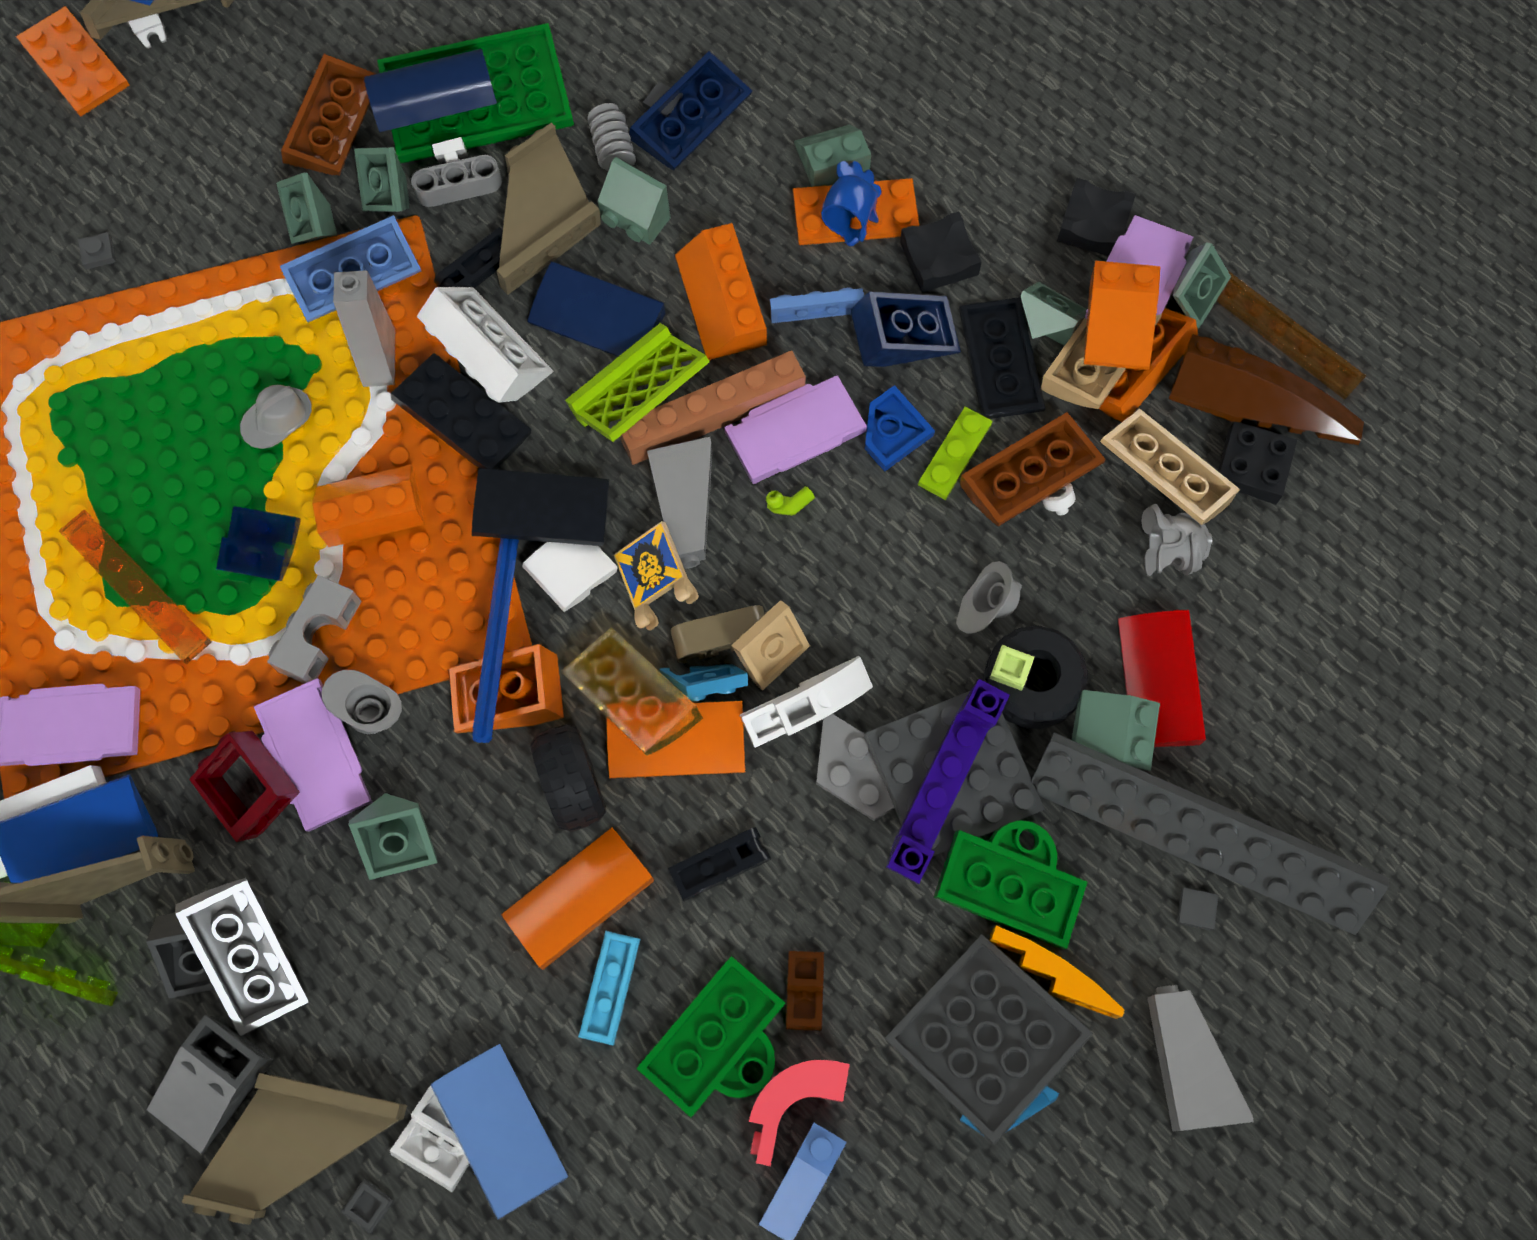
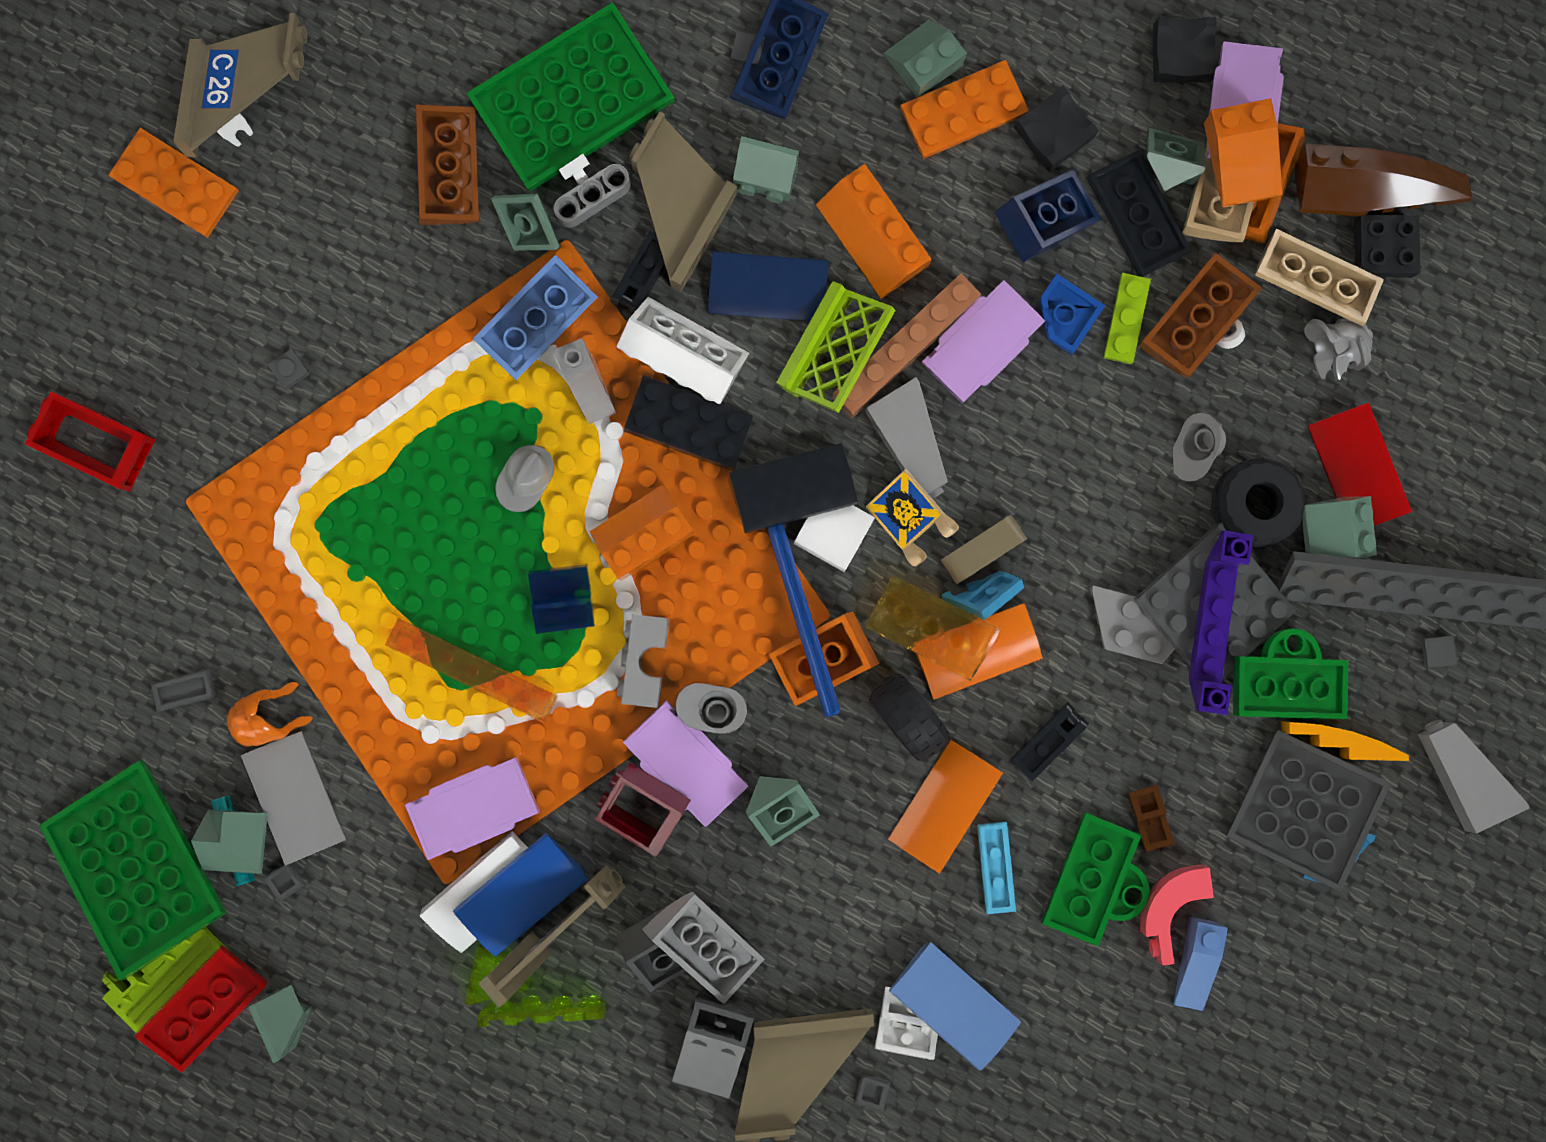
camera: 20 degrees left, 15 degrees up
sand green slope [276,173,337,244] -> none
dark blue brick [364,49,497,132] -> none
light grey piece [587,103,636,171] -> none
tan plate [731,600,810,691] -> none
white slope [740,656,873,748] -> none
lime arm [766,486,815,516] -> none
medium blue plate [770,288,864,323] -> none
blue piece [821,161,882,246] -> none
yellowish green tile [989,645,1034,691] -> none
sand green slope [1173,242,1231,329] -> none
clear orange tile [1216,271,1366,400] -> none

